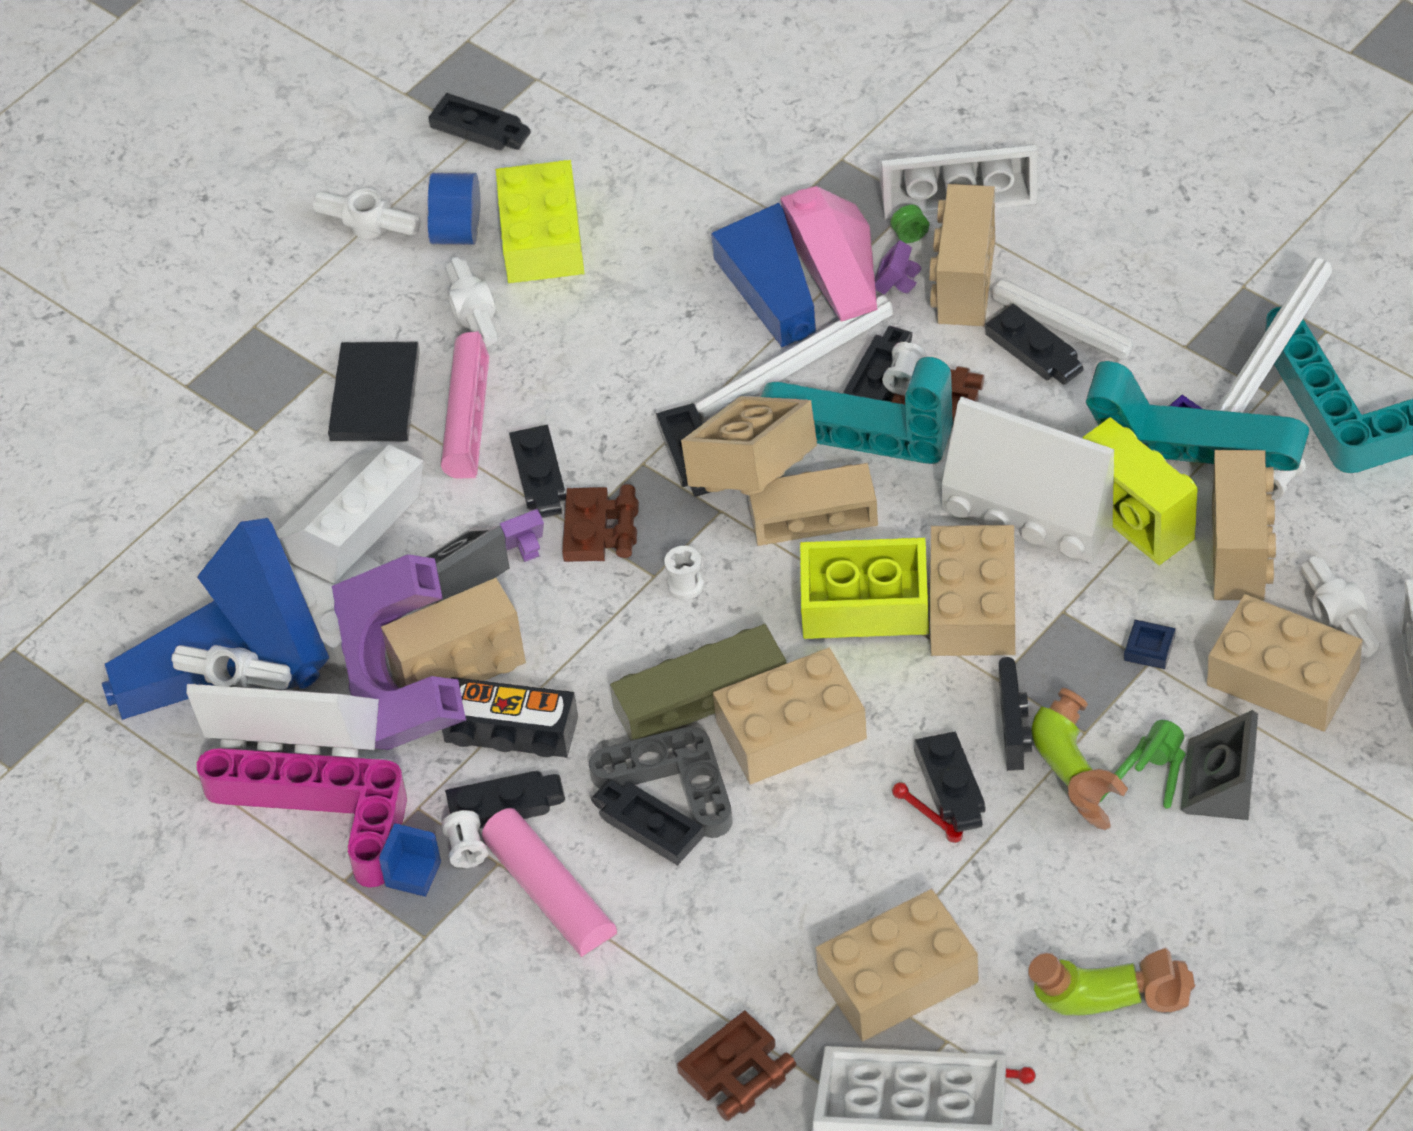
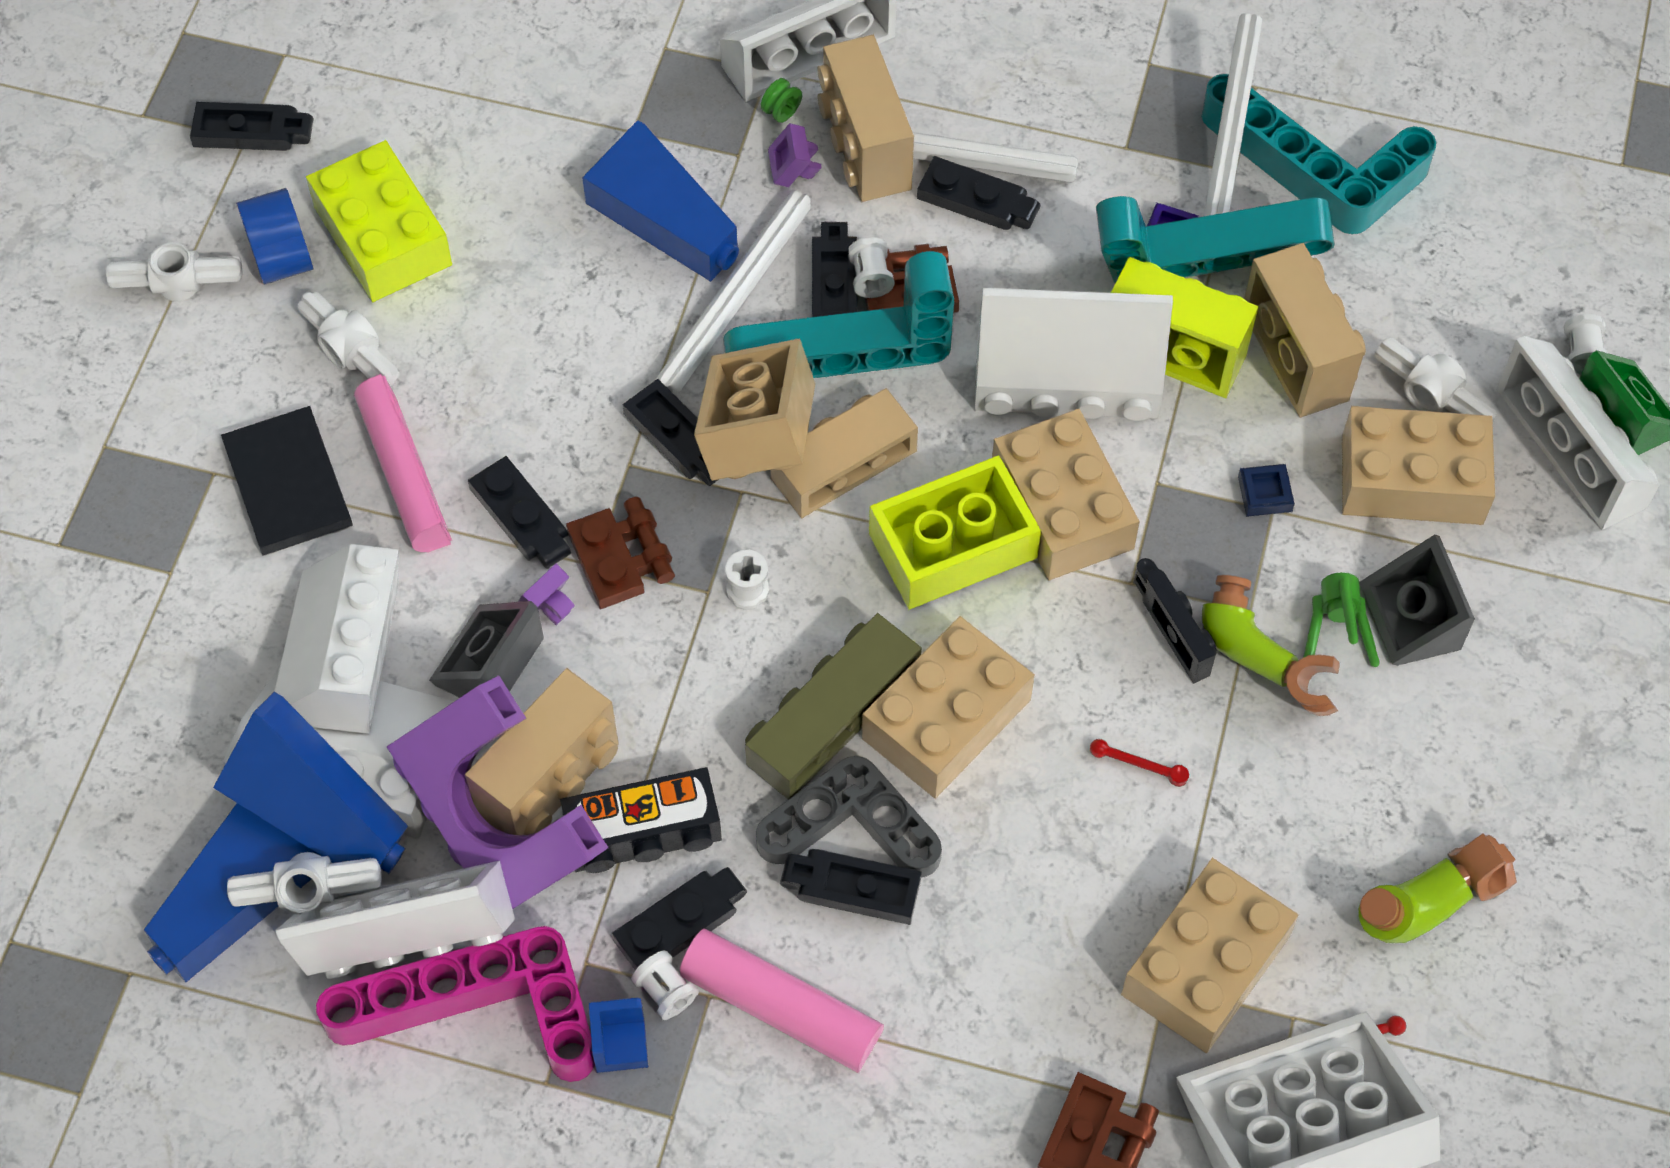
camera: 30 degrees left, 10 degrees up
bright pink wedge [780,186,877,322] -> none
black hinge [914,731,986,832] -> none

